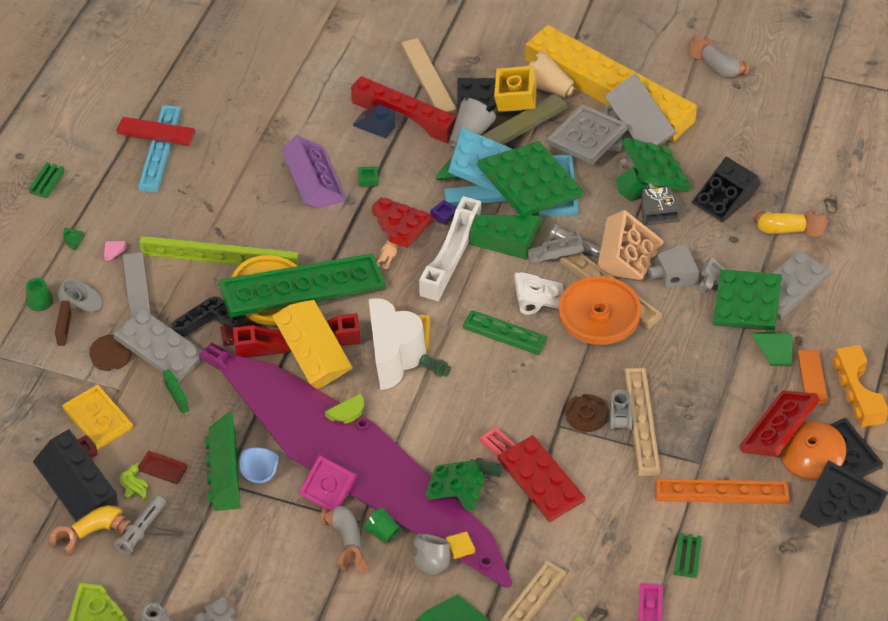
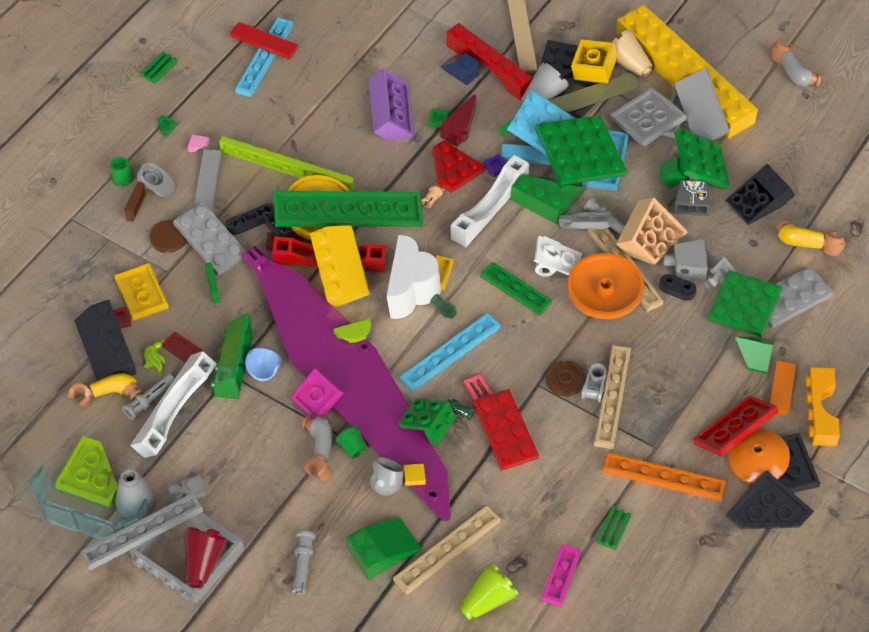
camera: 15 degrees right, 5 degrees up
none -> white arch [130,351,216,458]
none -> medium azure tile [400,313,500,392]
none -> dark red slope [440,94,477,147]
none -> black plate [659,274,696,301]

